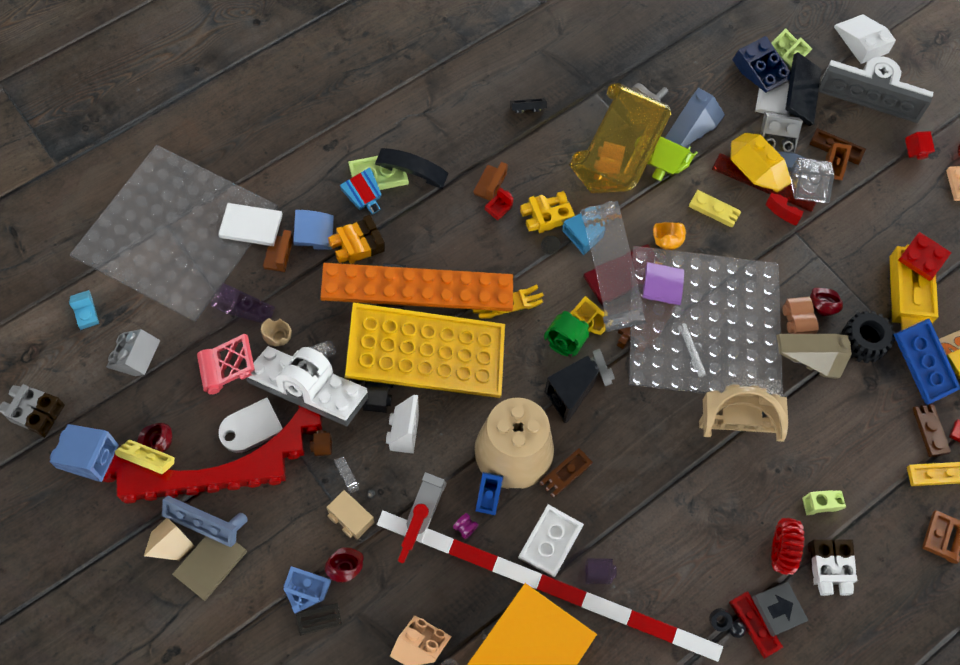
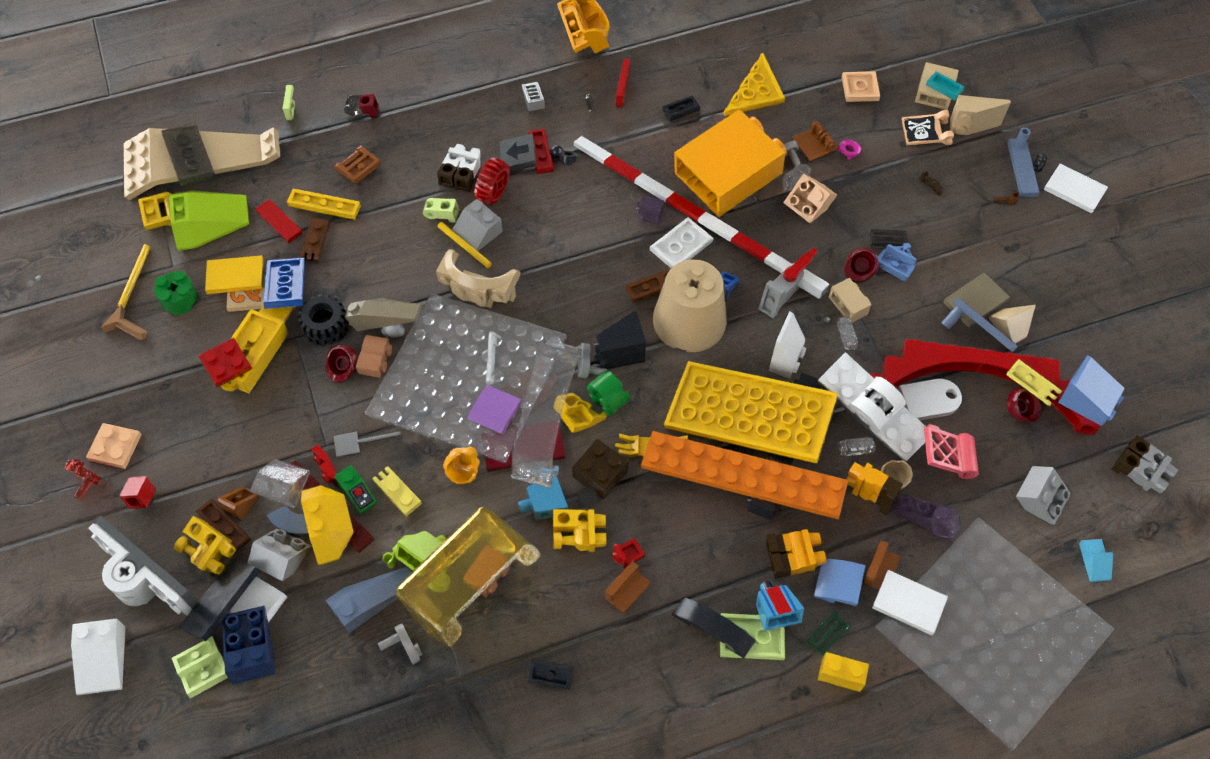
camera: 160 degrees left, 5 degrees down
reddish brown plate [310,430,332,456] -> none
magenta wheel [453,513,479,539] -> none
none -> yellow hips [174,516,236,575]
none -> light grey piece [333,431,401,457]
none -> green slope [334,465,377,515]
none -> yellow bar [438,222,492,268]
none -> light grey slope [452,199,503,251]
none -> dark brown brick [572,439,629,499]
none -> clear green tile [806,611,851,656]
none -> yellow brick [818,652,869,692]
none -> light orange hips [846,462,903,515]

